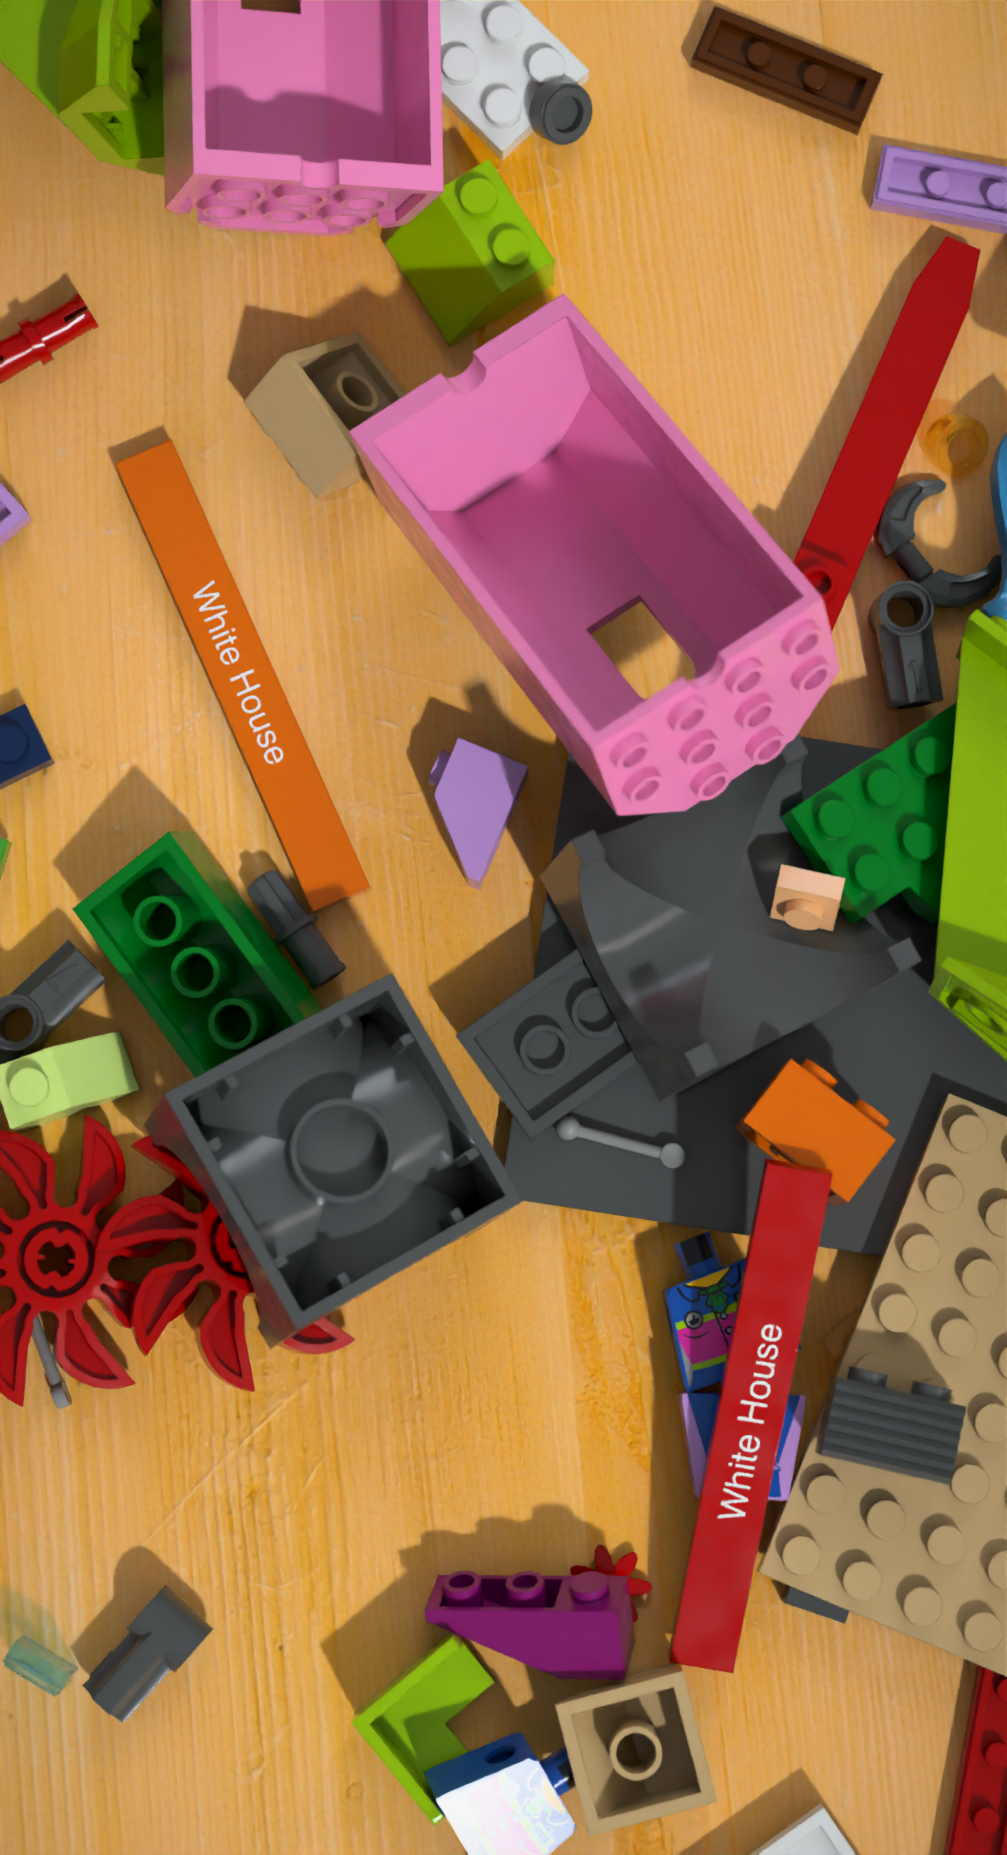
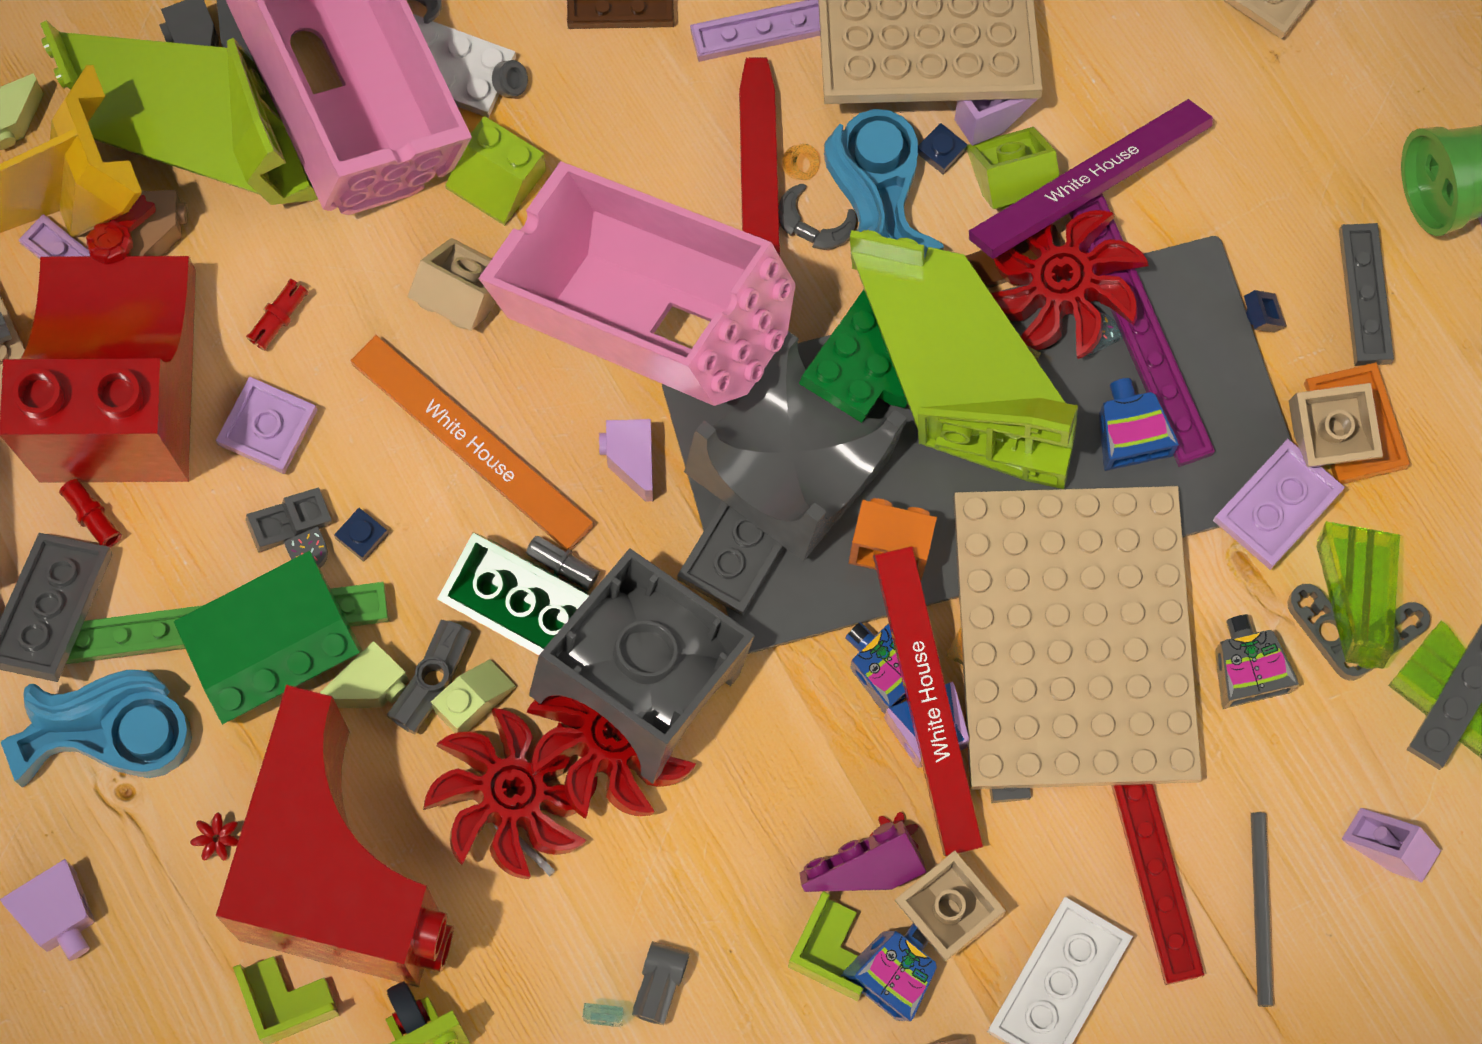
camera: 25 degrees left, 10 degrees down
light grey hinge [555,1115,685,1168] -> none
light nougat plate [770,864,845,931] -> none
dark grey brick [815,1366,966,1485] -> none
dark grey piece [868,580,943,710] -> none

